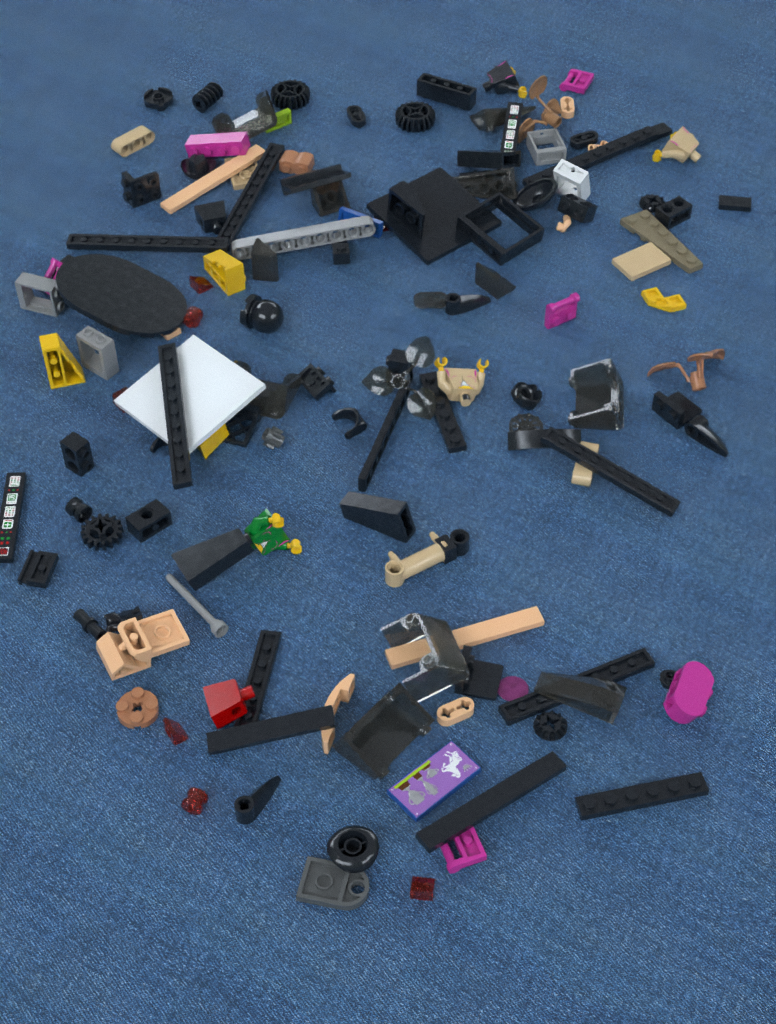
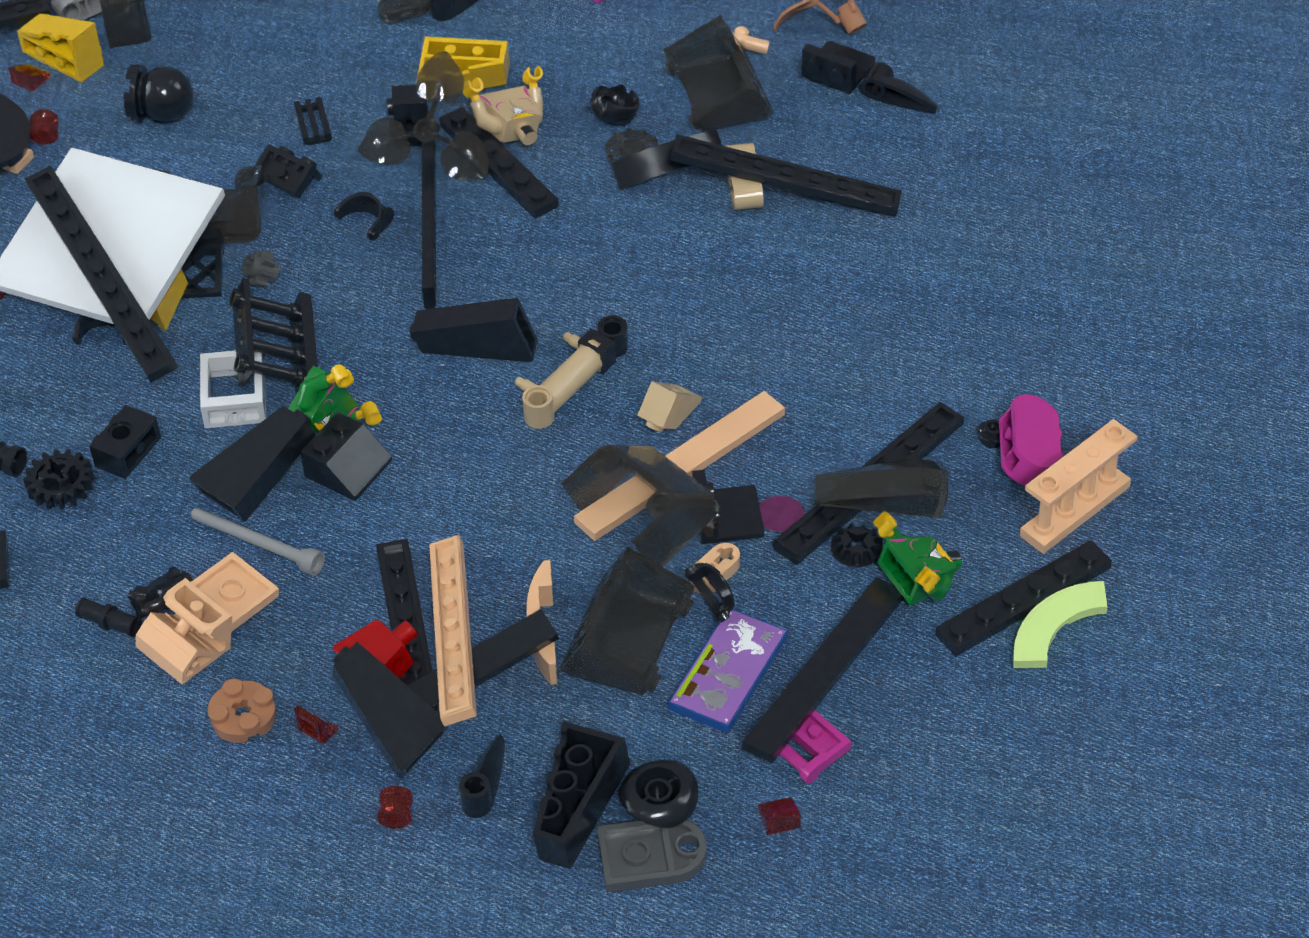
camera: 20 degrees left, 0 degrees up
none -> white window [200,351,266,428]
none -> black fence [229,278,318,394]
none -> black tile [294,97,332,146]
none -> black slope [300,412,392,501]
none -> black slope [333,642,448,780]
none -> yellow wedge [417,37,510,100]
none -> light nougat tile [429,535,477,727]
none -> black wedge [533,721,630,869]
none -> tan slope [637,381,702,432]
none -> black helmet [684,562,735,623]
none -> light nougat arm [732,26,769,55]
none -> green torso [873,511,962,605]
none -> yellowish green tile [1013,581,1107,668]
none -> light nougat fence [1020,419,1138,554]

